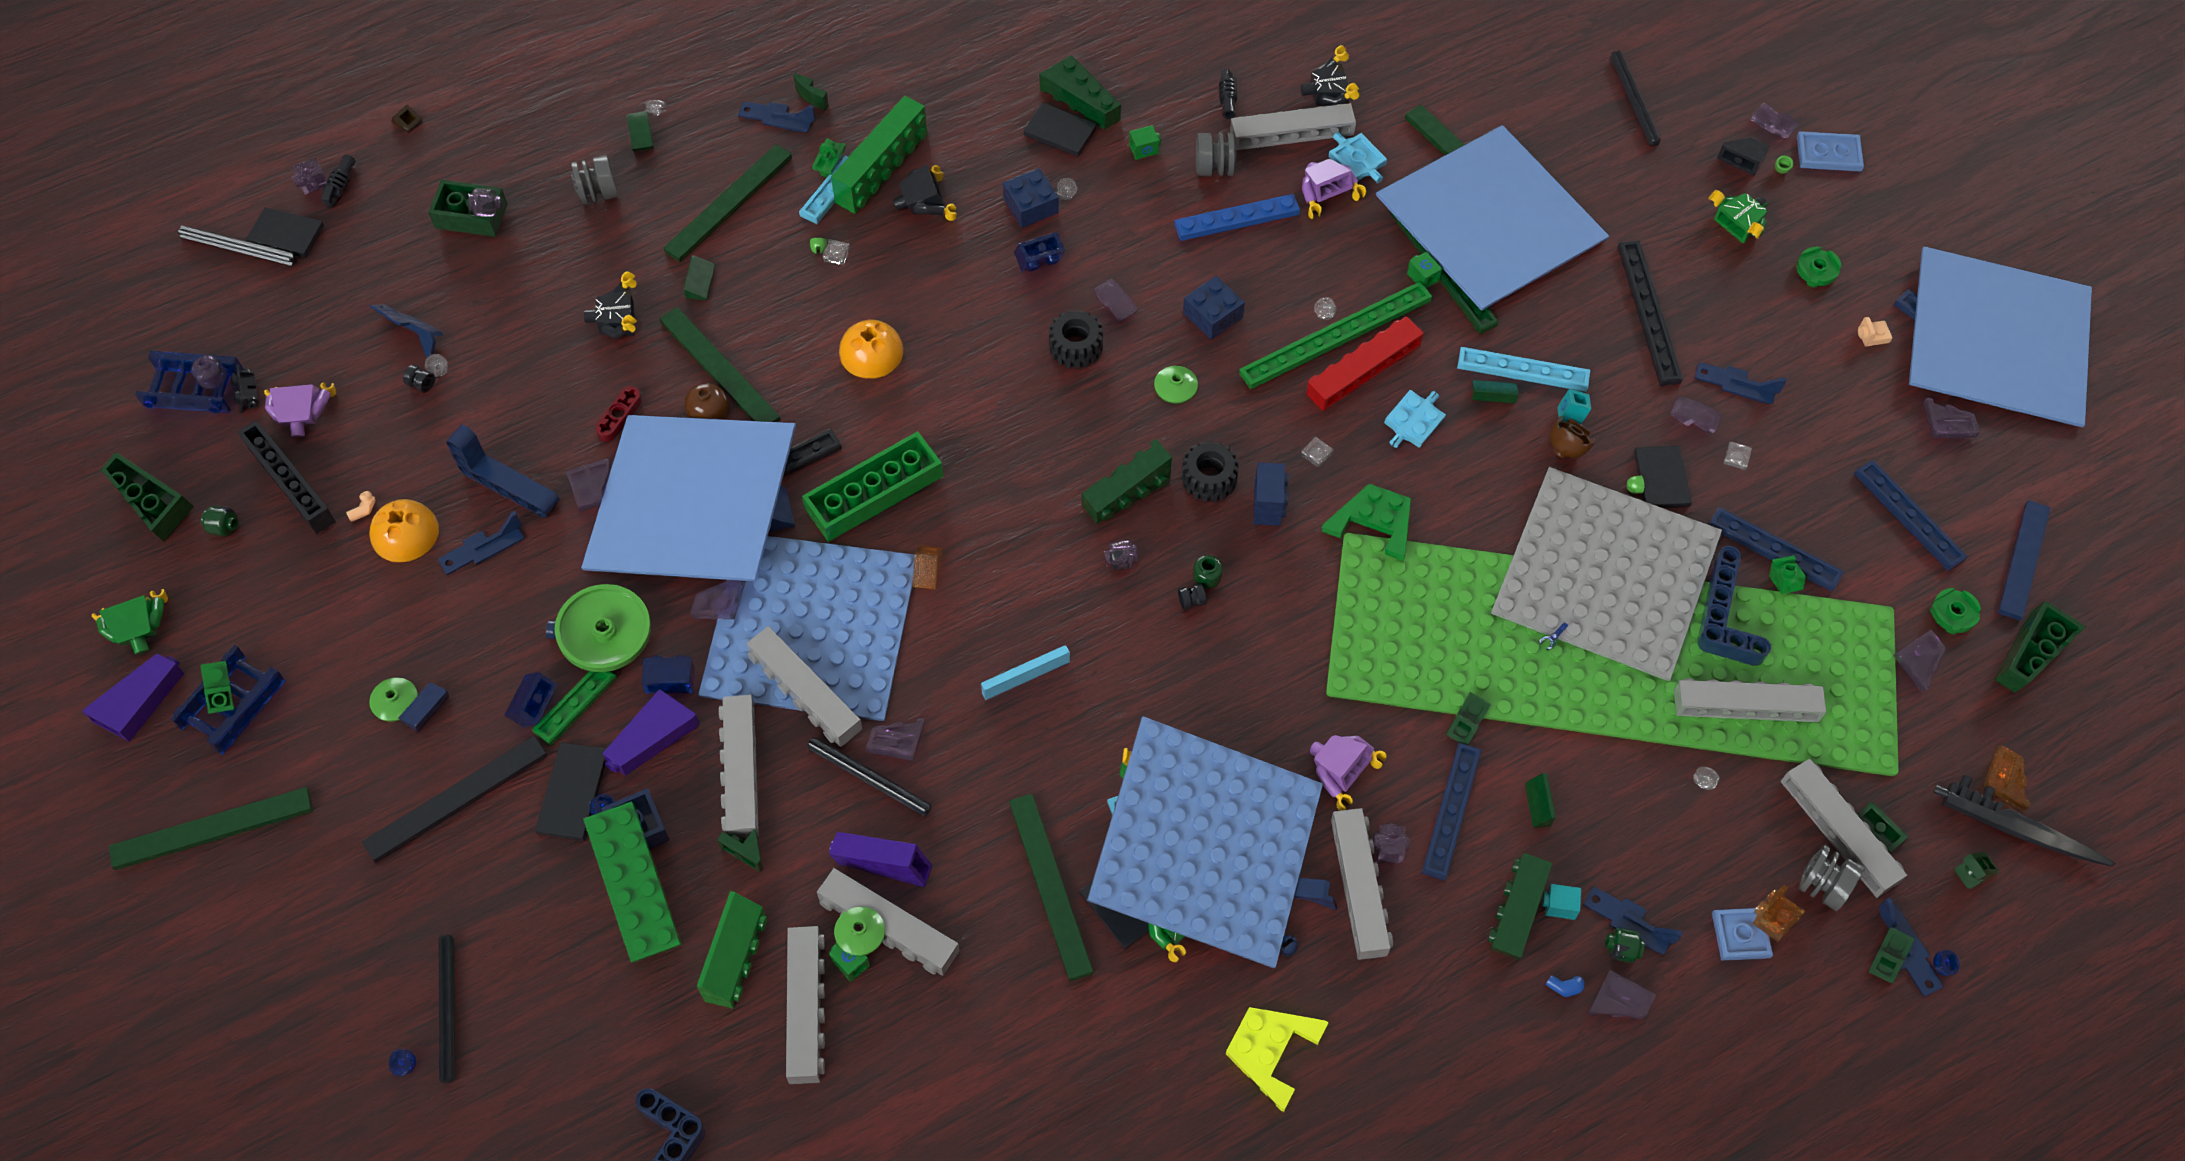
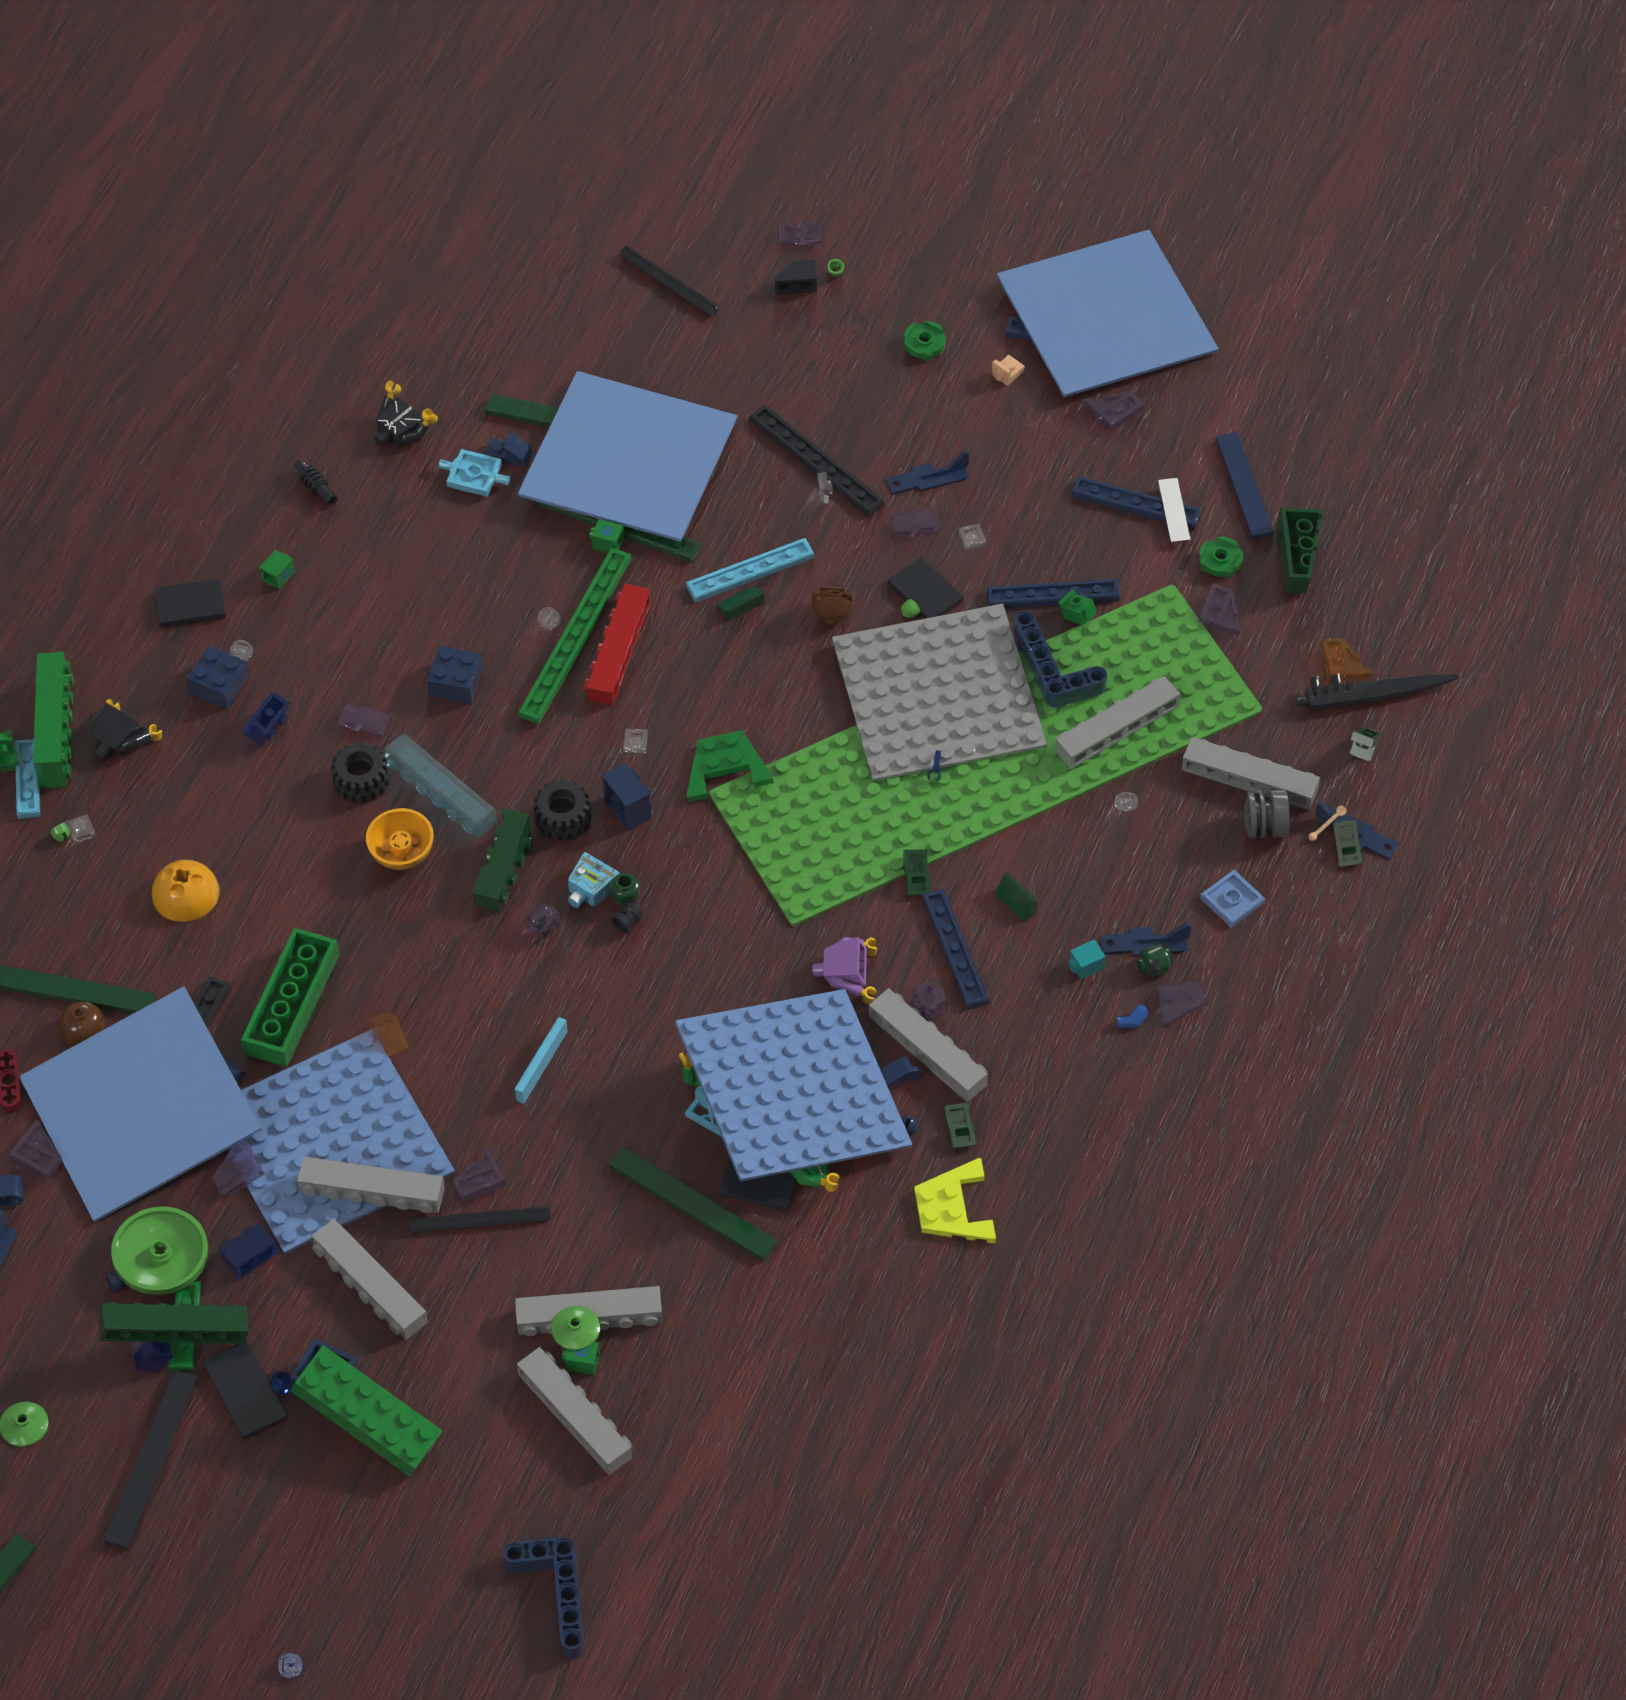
camera: 35 degrees left, 5 degrees down
dark blue slope [398,682,449,732] -> none
black axle [438,934,455,1084] -> none
dark purple slope [603,689,700,776] -> none
green slope [697,891,767,1009] -> none
dark green slope [717,829,763,873] -> none
dark purple slope [829,832,932,887] -> none
dark green wedge [1039,55,1121,130] -> none
bright green dish [1154,366,1198,403] -> none
blue plate [1174,194,1300,241] -> none
dark grey wheel [1196,132,1236,177] -> none
light grey brick [1230,103,1356,150] -> none
medium lavender torso [1302,159,1366,219] -> none
medium azure plate [1384,390,1446,448] -> none
dark green wedge [1487,853,1552,960] -> none
teal brick [1557,389,1591,424] -> none
green torso [1708,190,1767,244] -> none
clear orange bracket [1753,885,1805,942] -> none
medium blue tile [1797,131,1864,171] -> none
dark green slope [1857,801,1909,853] -> none
clear blue tile [1933,950,1960,976] -> none
none -> dark green brick [98,1302,249,1344]
none -> light orange piece [366,808,434,870]
none -> clear light blue brick [384,733,498,838]
none -> dark blue slope [485,432,532,467]
none -> medium azure torso [568,852,620,908]
none -> clear plate [817,472,833,503]
none -> dark green slope [944,1102,976,1149]
none -> white sticker [1158,478,1190,542]
none -> light nougat hinge [1308,806,1346,841]

